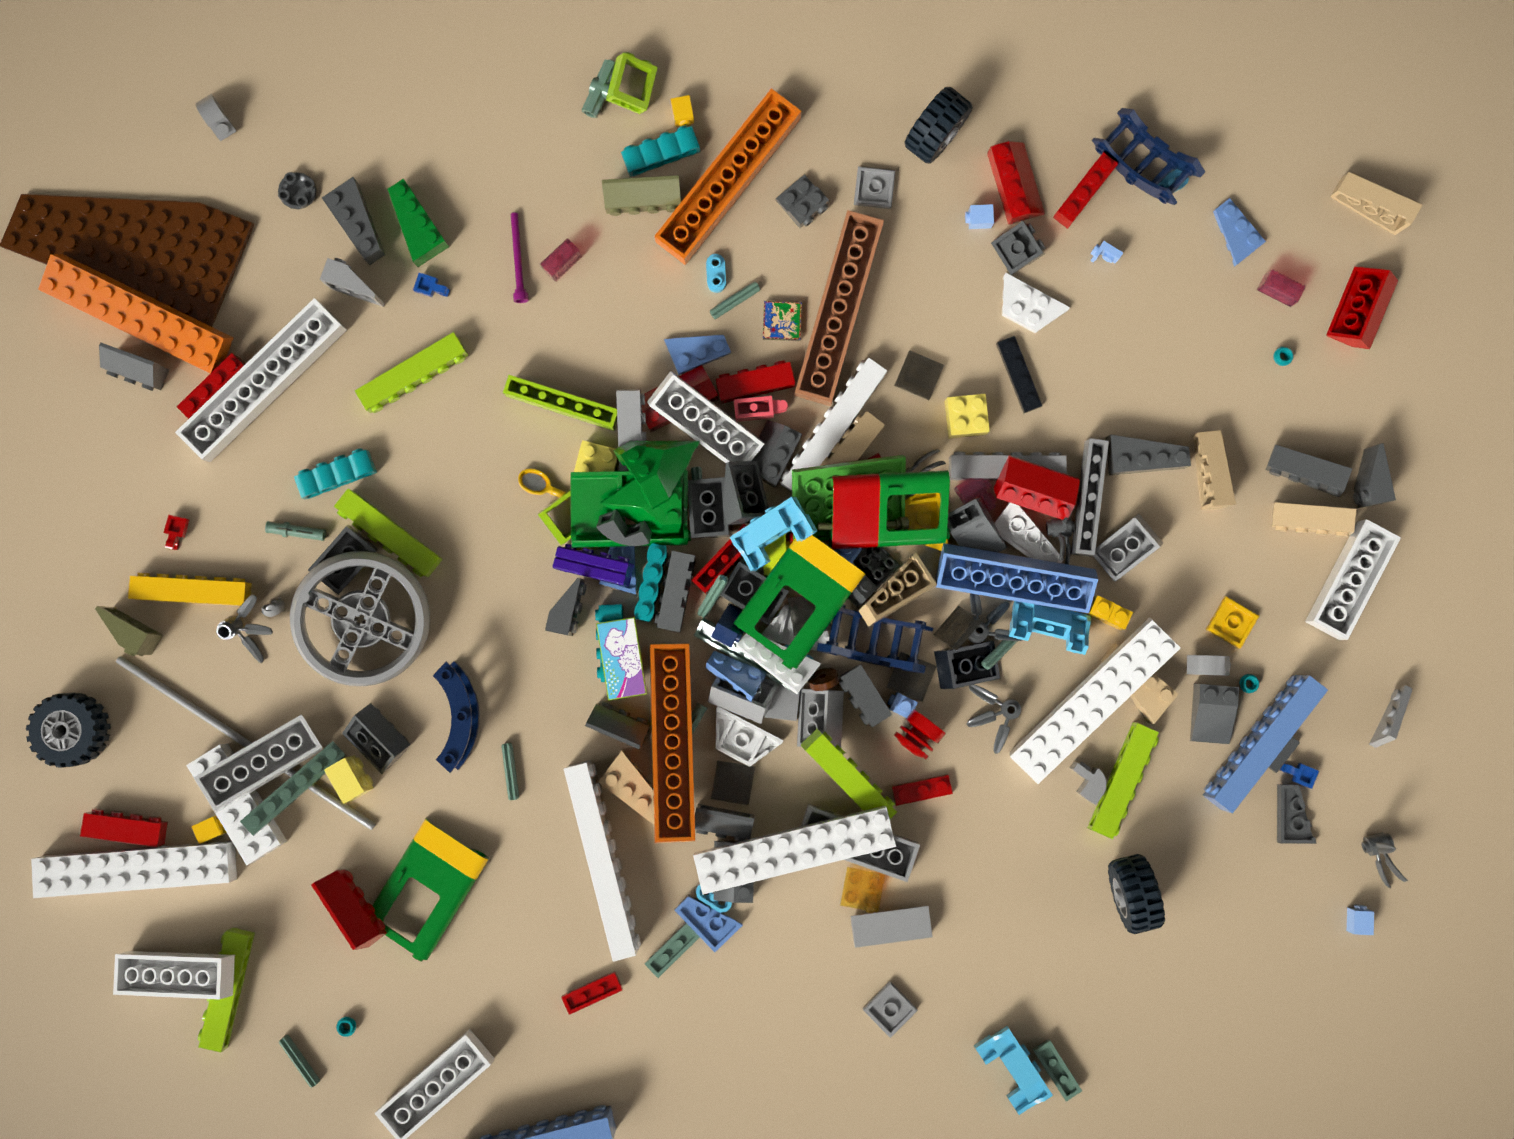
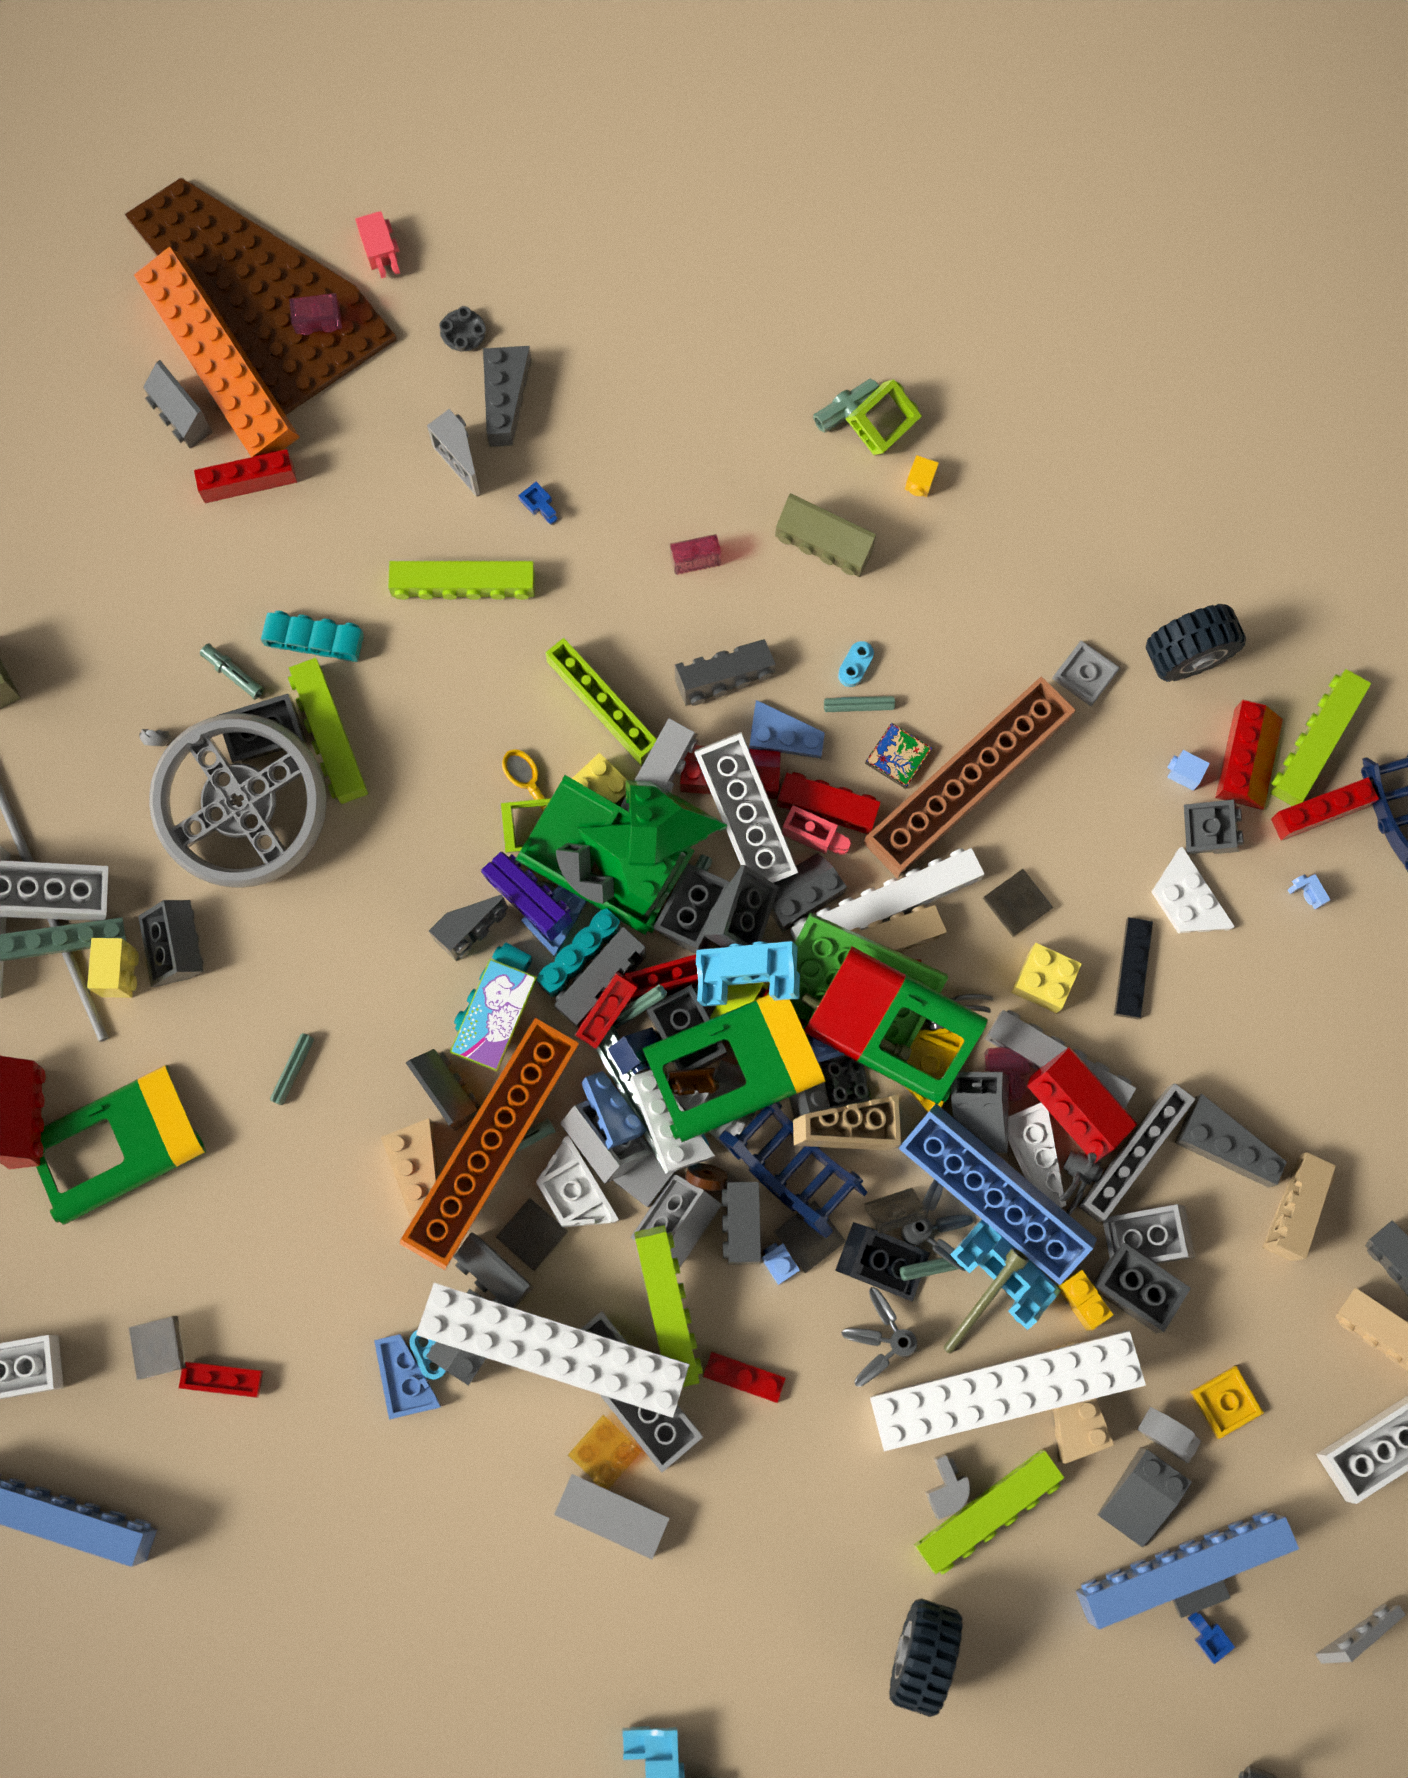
camera: 30 degrees right, 10 degrees down
yellow brick [128,573,252,606] -> none
red plate [163,515,190,550] -> none
white brick [175,298,347,462] -> none
light grey brick [195,94,236,141] -> none
dark grey plant [216,595,273,663] -> none
green wedge [388,179,449,267] -> none
dark blue fence [433,661,480,773] -> none
magenta piece [510,212,529,303] -> none
white brick [564,760,641,962] -> none
teal brick [621,125,700,177] -> none
sand green plate [645,923,700,978] -> none
orange brick [654,88,801,265] -> none
dark grey plate [776,174,829,228] -> none
light grey tile [862,981,918,1038] -> none
red wheel [894,709,946,760] -> none
teal plate [1239,674,1259,693] -> none
dark grey wing [1277,784,1317,844] -> none
none -> clear smoke tile [129,1316,186,1380]
none -> clear pink brick [289,293,342,335]
none -> coral hinge [355,211,400,279]
none -> red plate [575,972,638,1049]
none -> reddish brown hinge [667,1067,719,1097]
none -> dark grey wedge [675,639,776,706]
none -> olive piece [944,1247,1029,1353]
none -> dark grey slope [1093,1243,1191,1333]
none -> lime brick [1270,669,1371,806]

